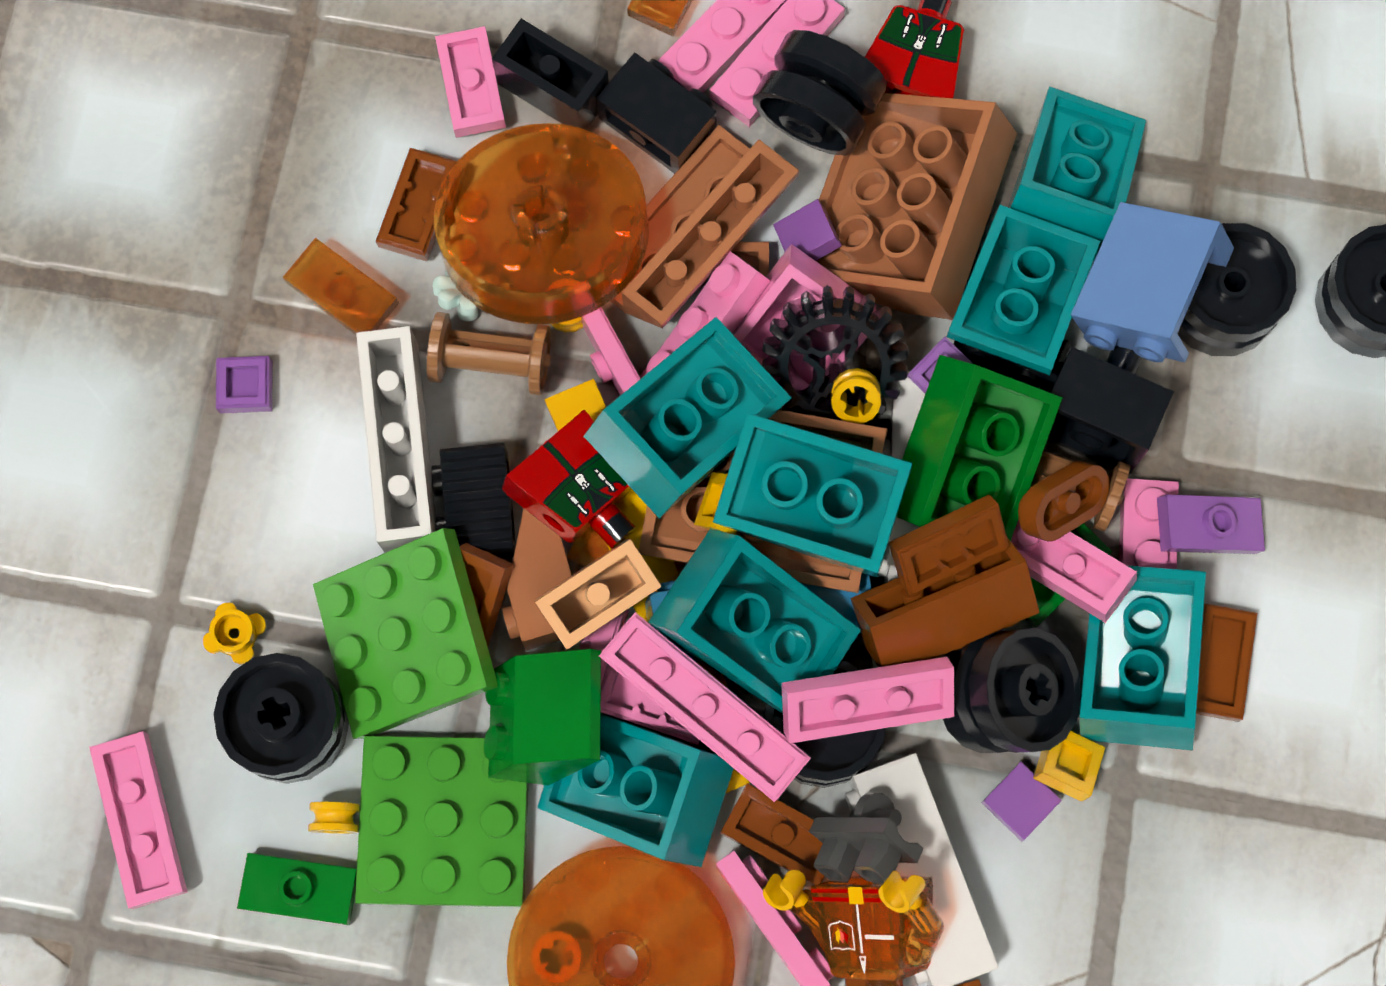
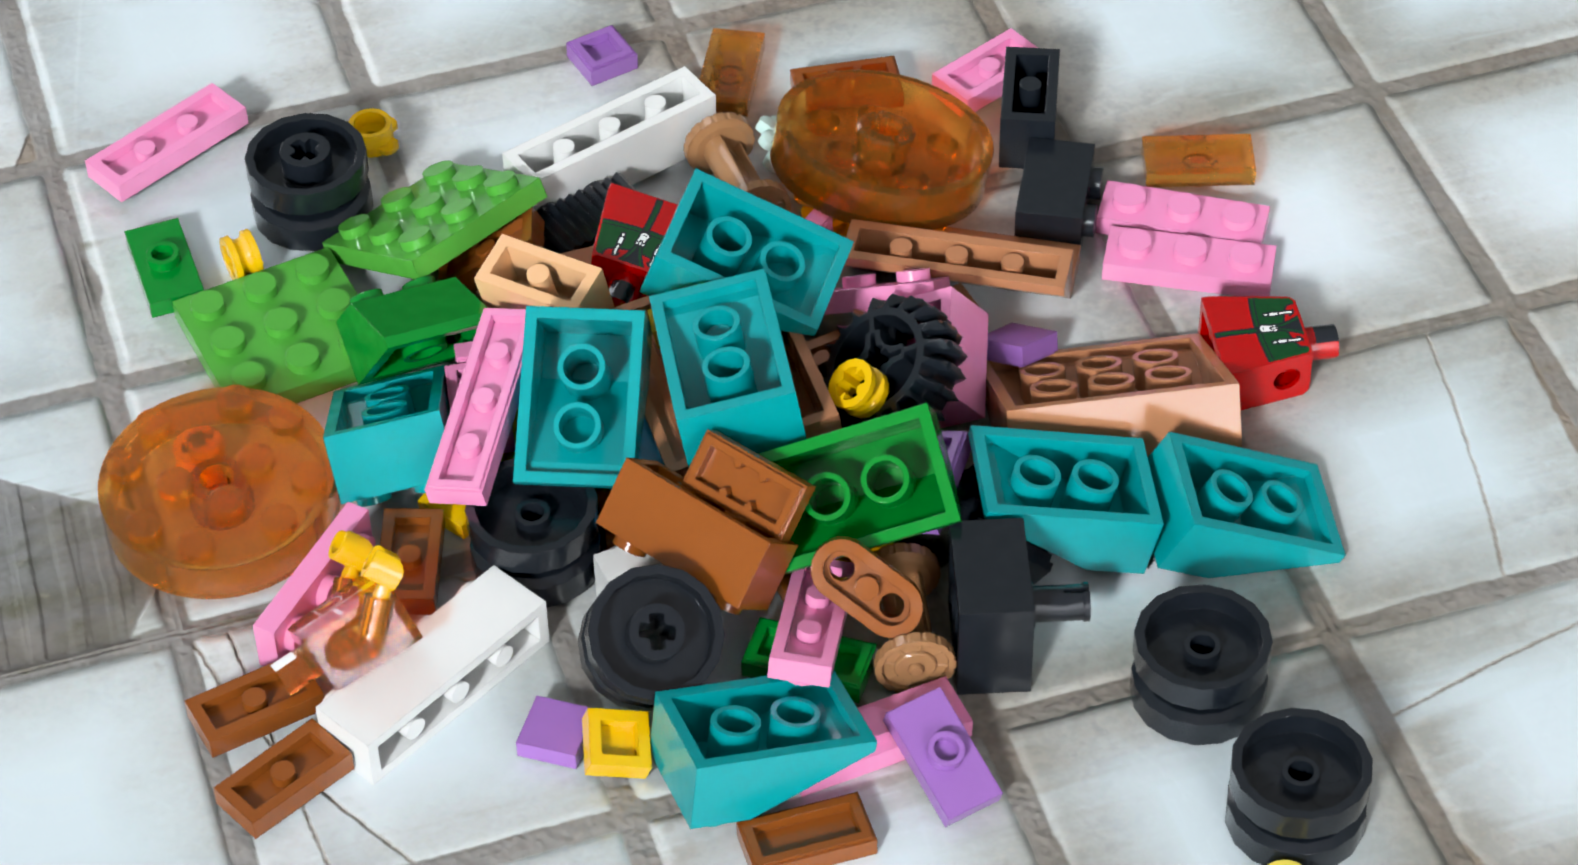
camera: 60 degrees right, 30 degrees down
black wheel [753,30,887,156] -> none
bright pink plate [782,657,954,744] -> none
dark grey hips [809,793,924,885] -> none
medium blue panel [1071,202,1234,363] -> none

